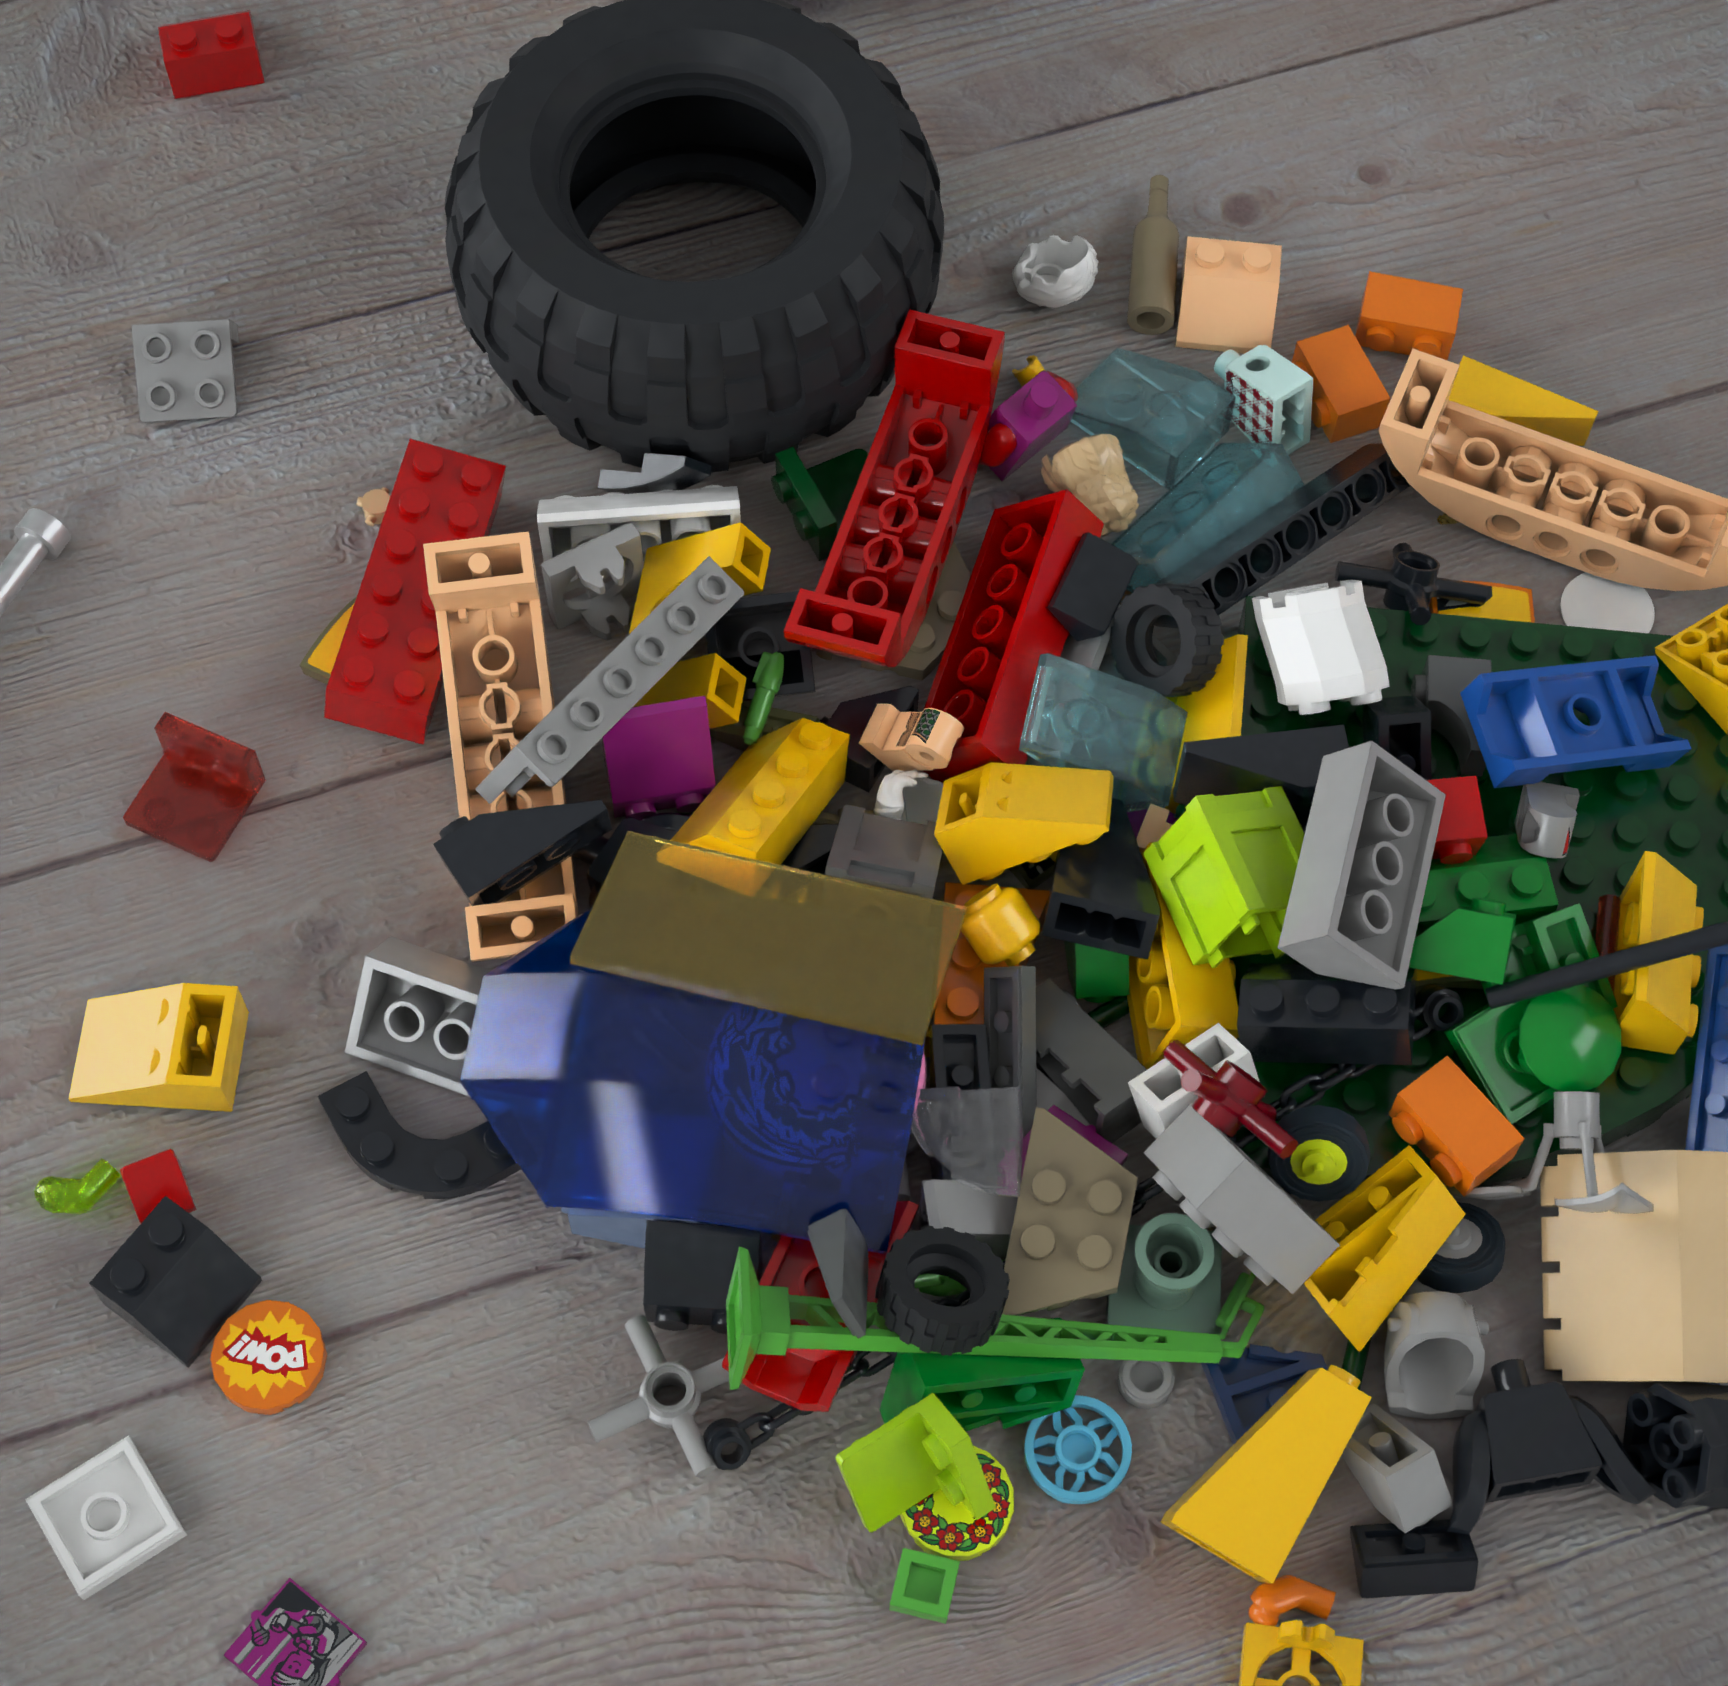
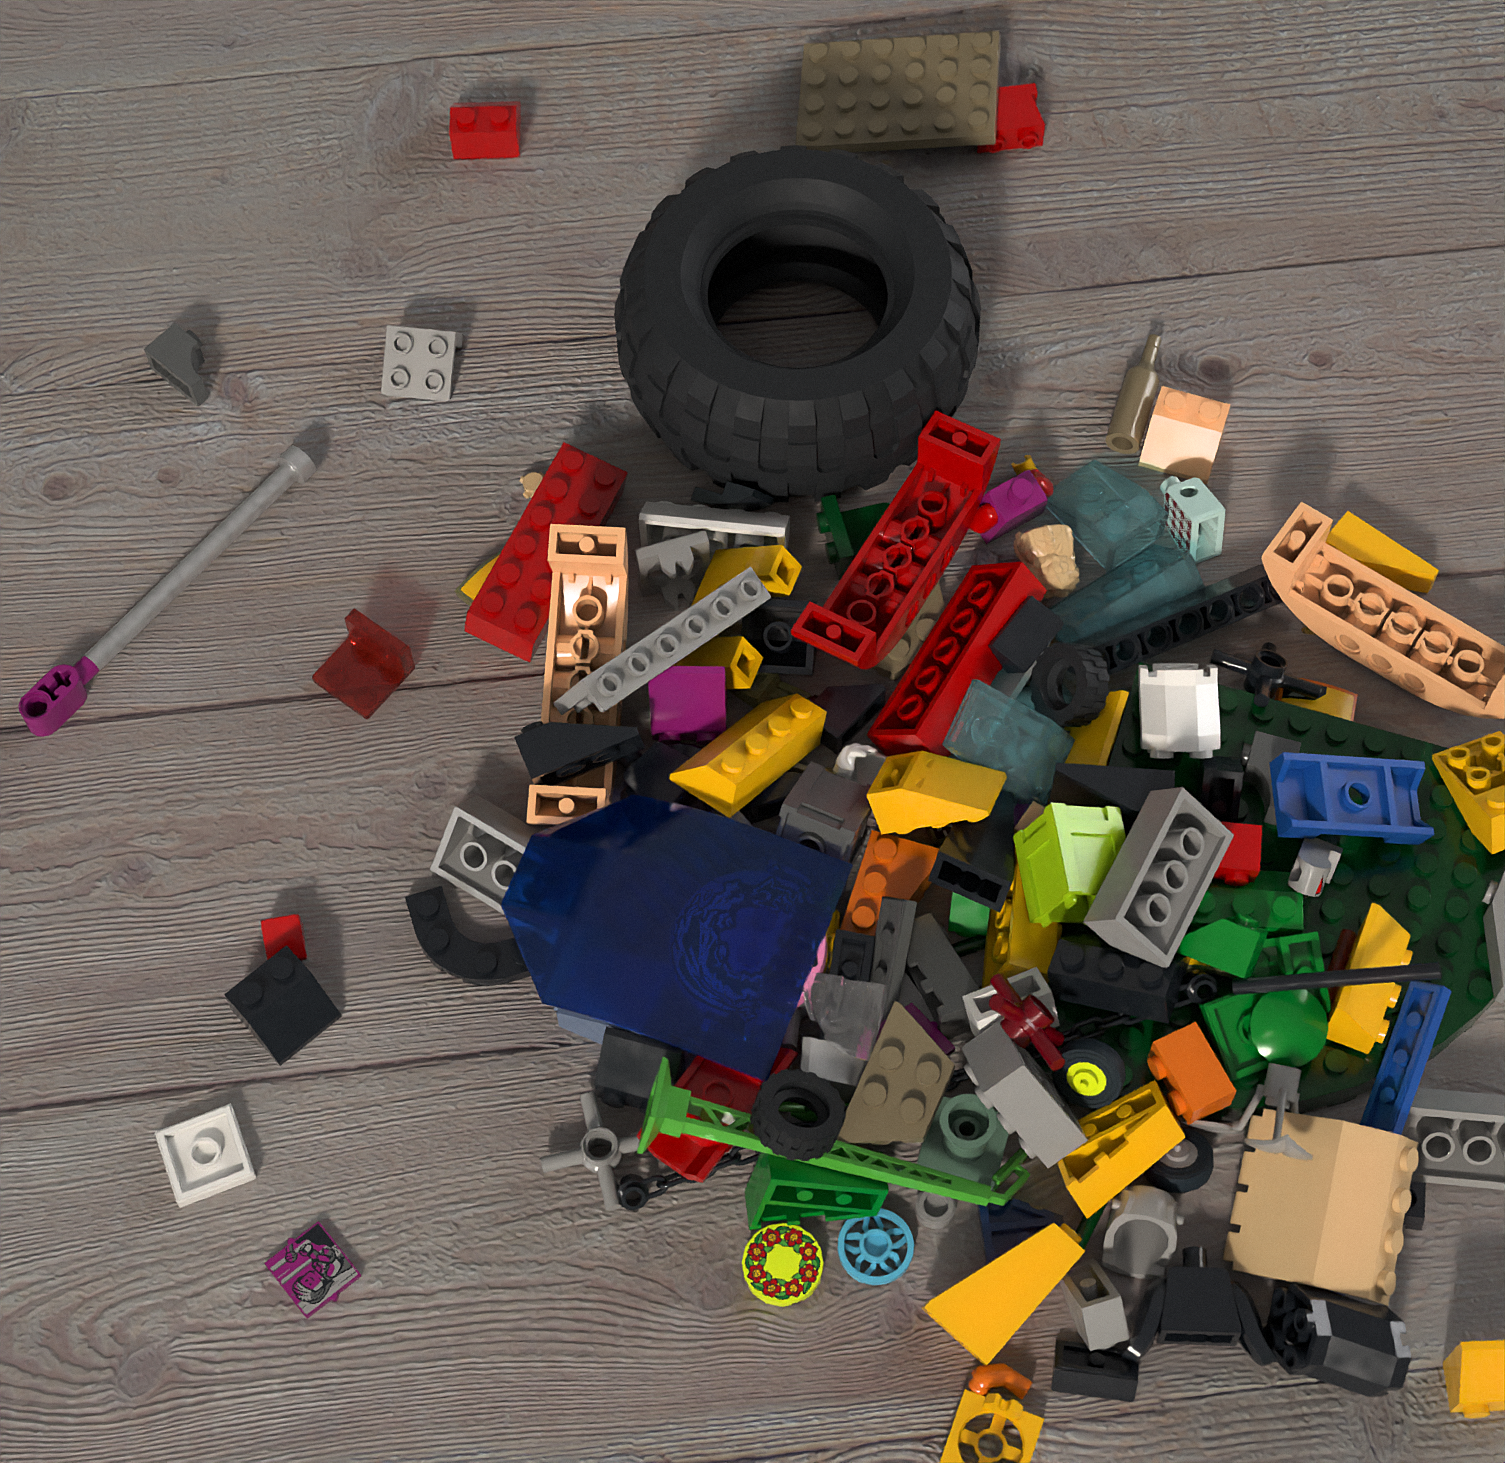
camera: 15 degrees right, 0 degrees up
clear neon green arm [34,1158,121,1214] -> none
yellow slope [68,983,249,1112] -> none
tile [210,1300,327,1415] -> none
clear yellow piece [570,831,967,1046] -> none
bright green piece [743,652,784,745] -> none
dark grey slope [807,1209,869,1339] -> none
lime bracket [836,1393,996,1532] -> none
light nougat leg [859,704,964,771] -> none
bright green plate [889,1548,960,1624] -> none
yellow head [960,883,1040,967] -> none
white hair [1012,235,1099,308] -> none
orange brick [1292,325,1391,443] -> none
orange brick [1355,271,1463,360] -> none
white sticker [1560,572,1655,633] -> none

